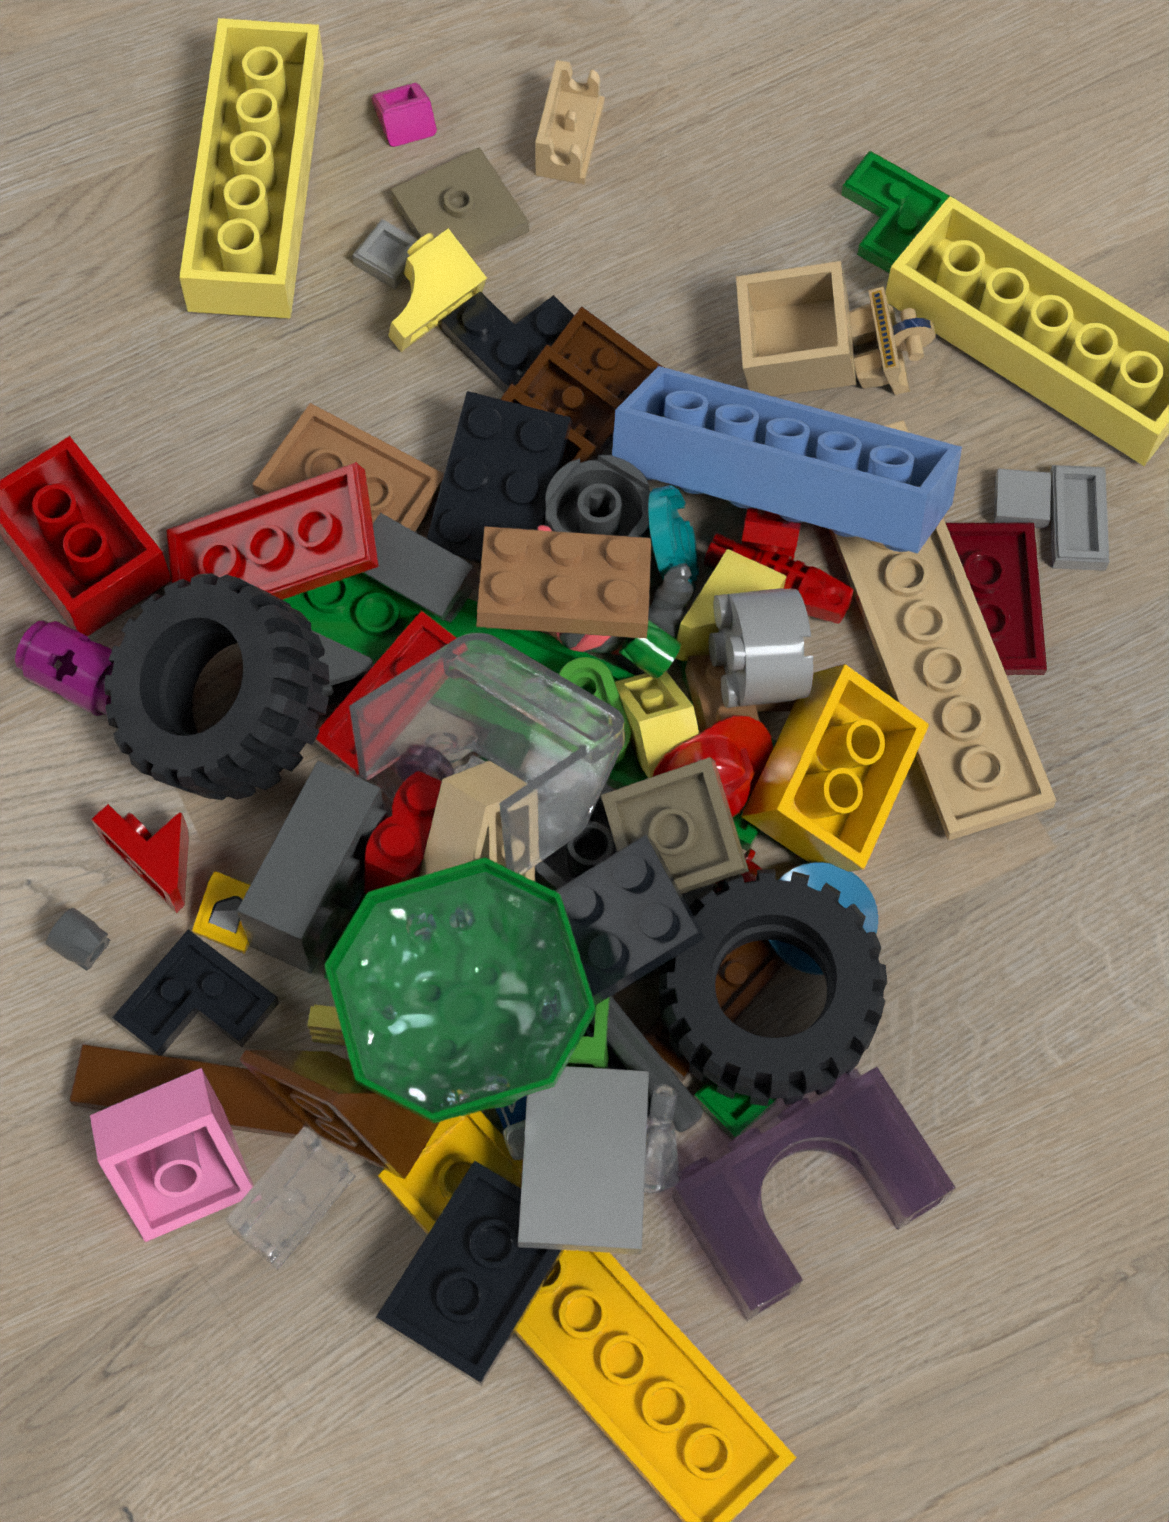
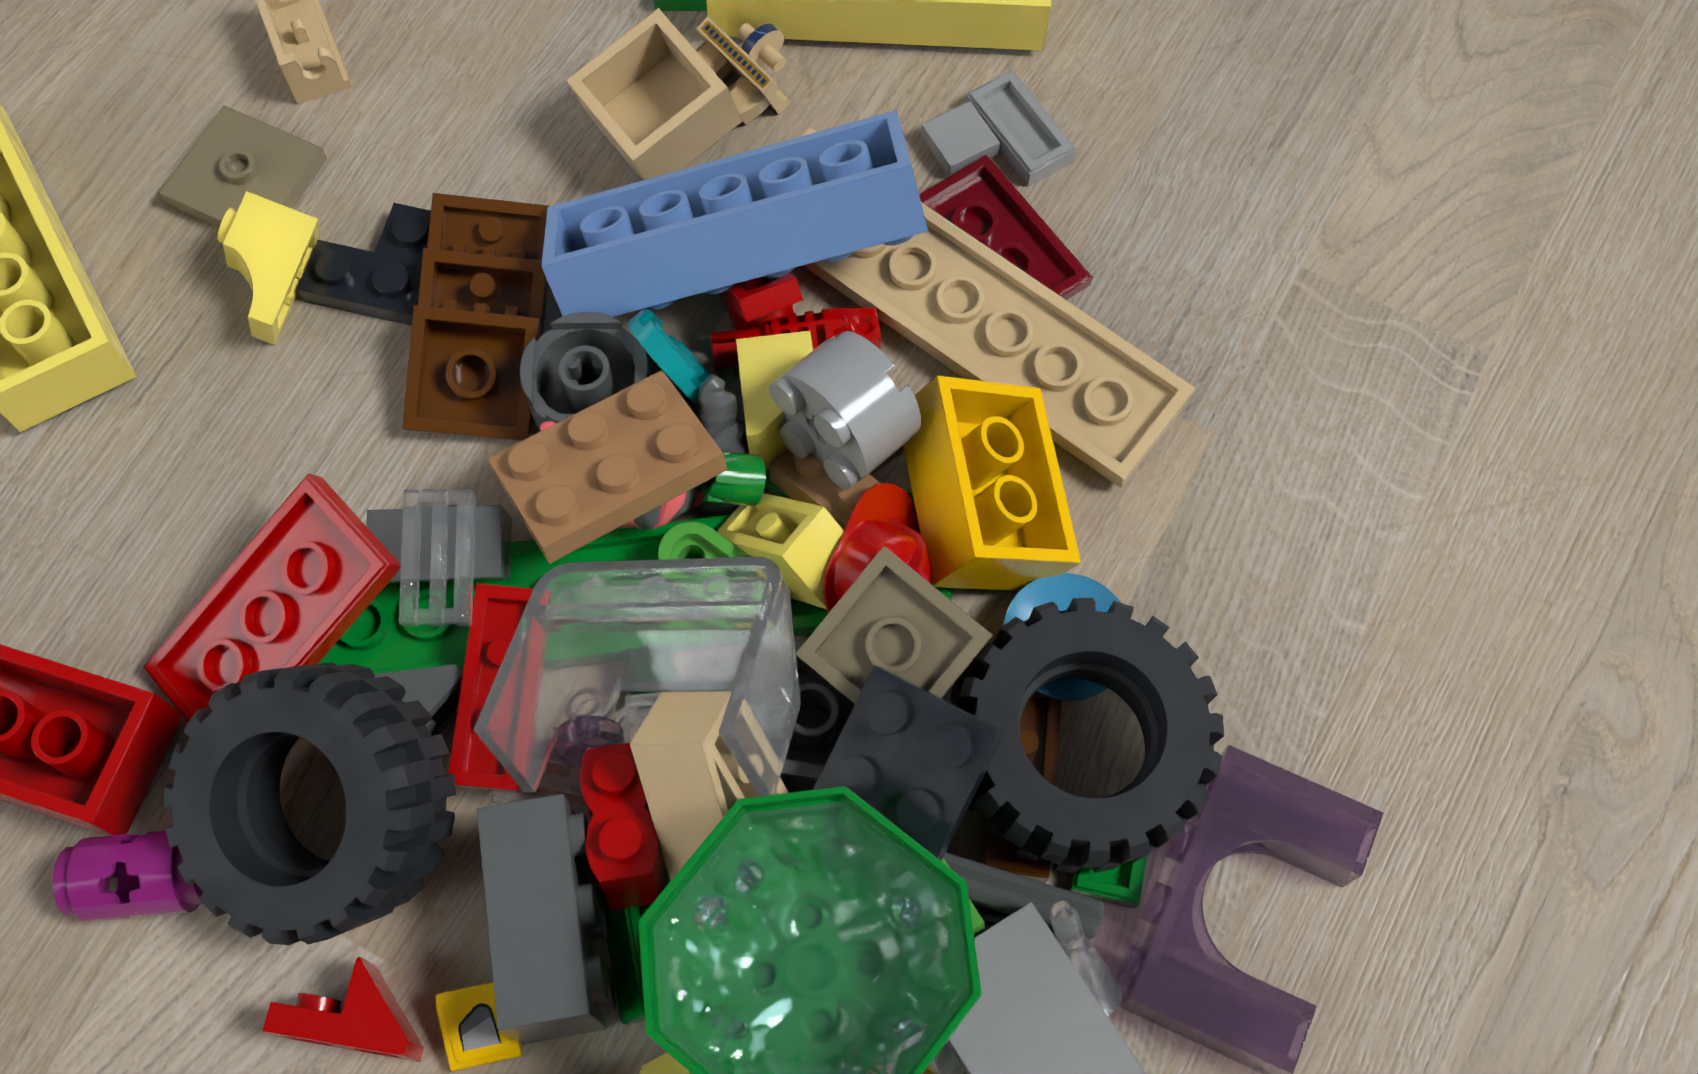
camera: 35 degrees left, 0 degrees up
medium nougat plate [253,403,444,532] -> none
light grey tile [352,219,418,289] -> none
dark pink slope [371,82,437,147] -> none
black plate [427,391,572,563] -> none
none -> clear tile [399,489,476,626]

